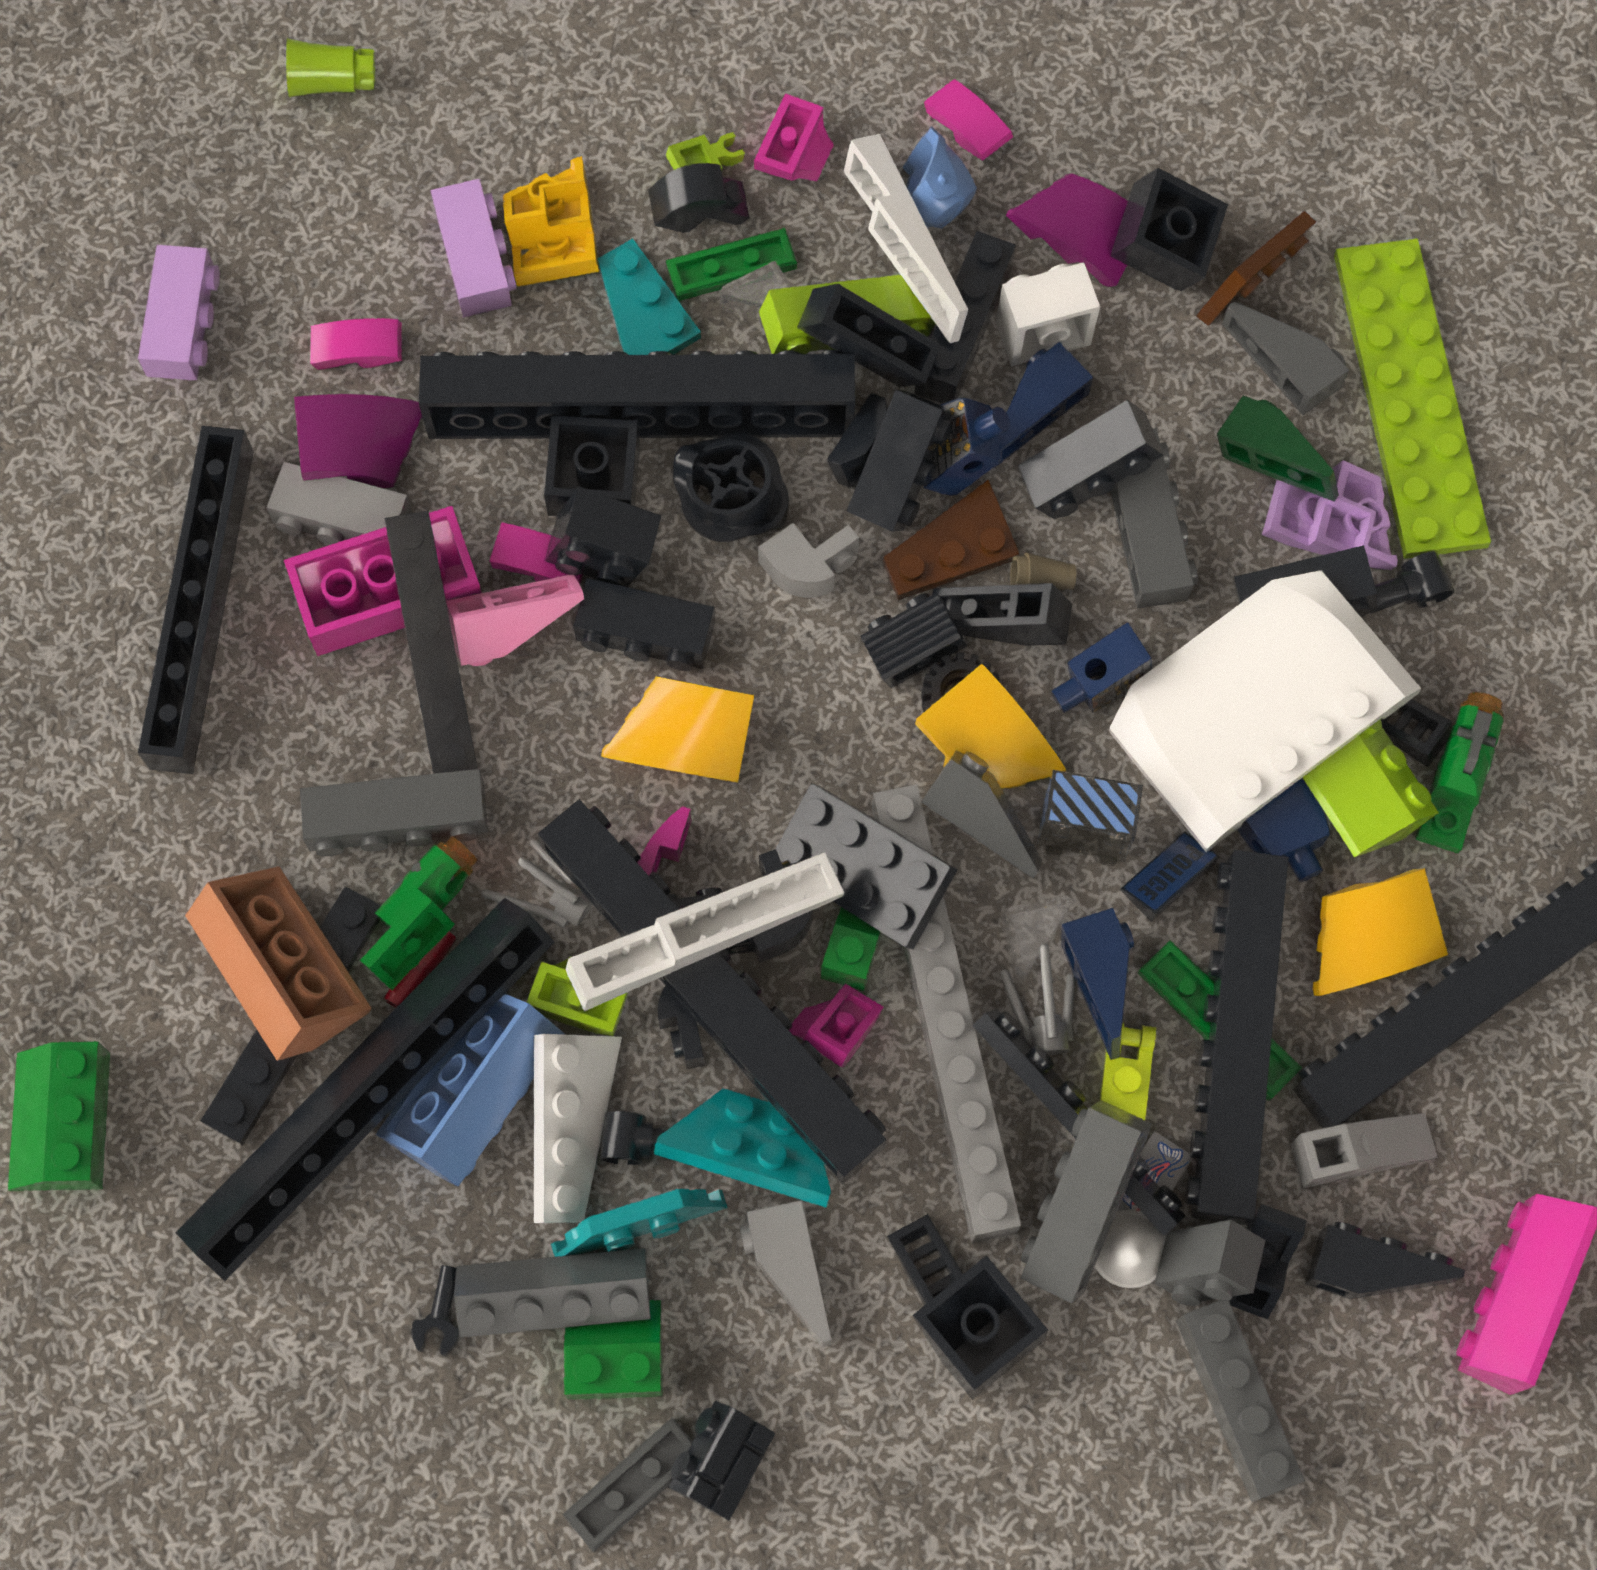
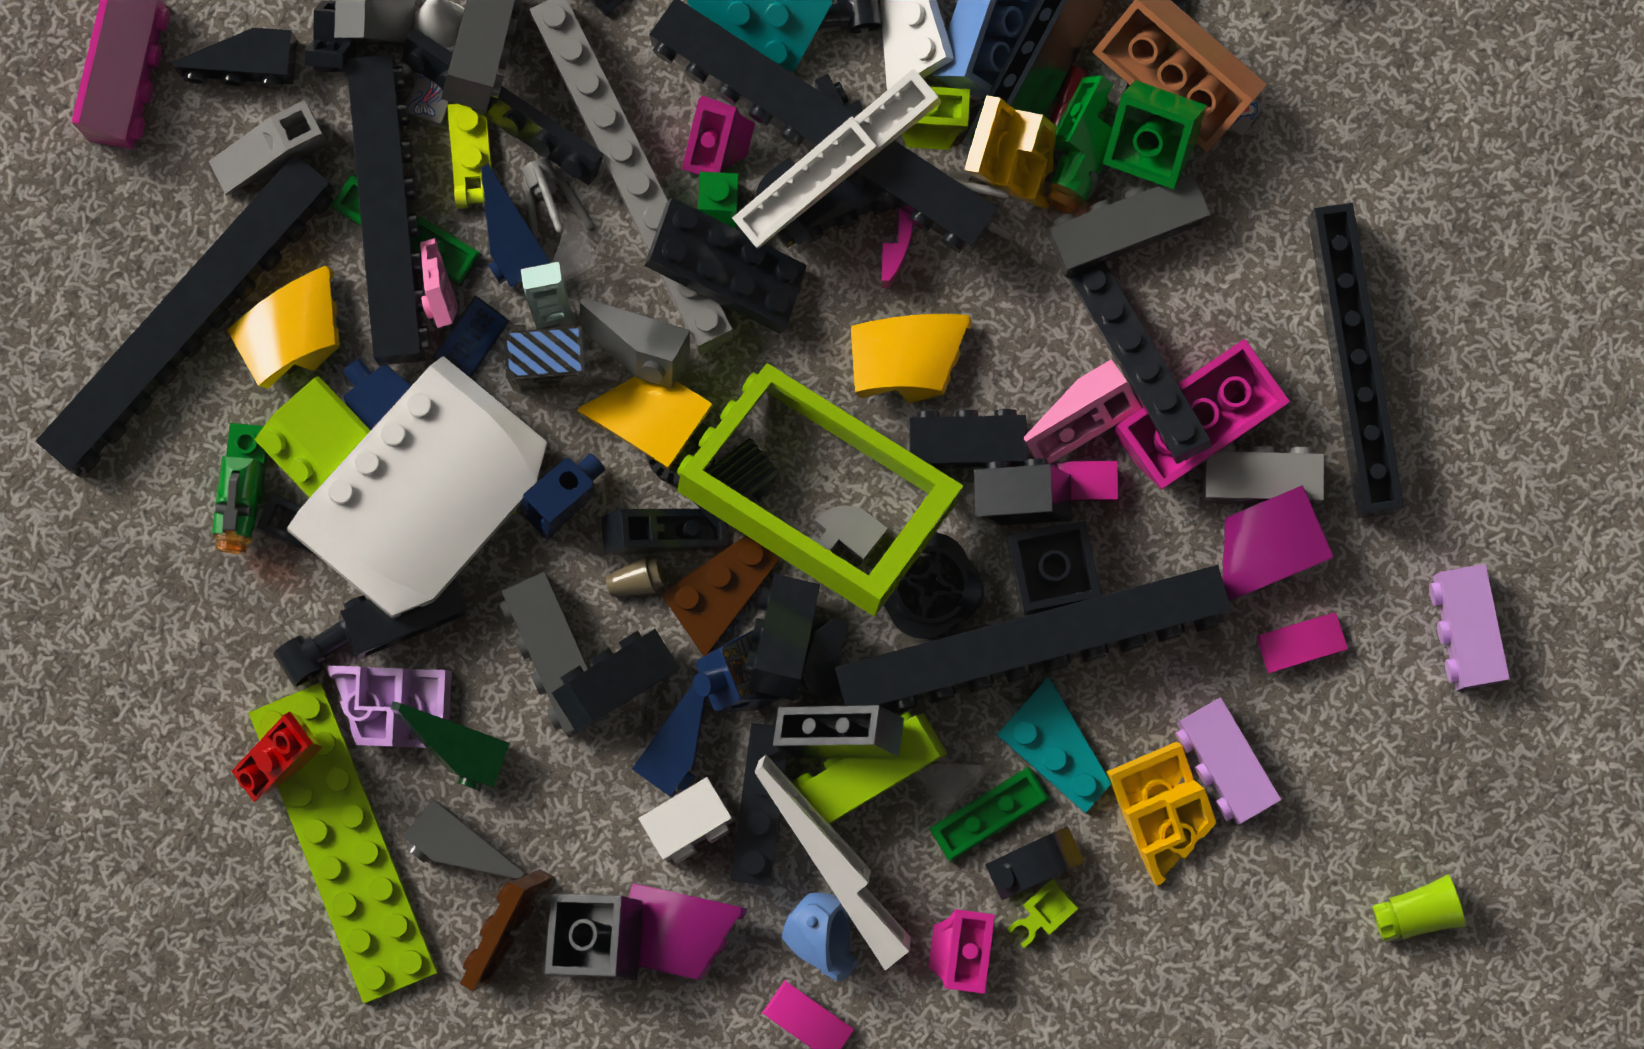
camera: 170 degrees right, 10 degrees up
none -> red slope [231,712,322,802]
none -> bright pink wing [420,238,459,328]
none -> light aqua slope [521,262,574,329]
none -> lime window [677,363,963,617]
none -> yellow slope [964,95,1057,209]
none -> green slope [1103,80,1207,190]

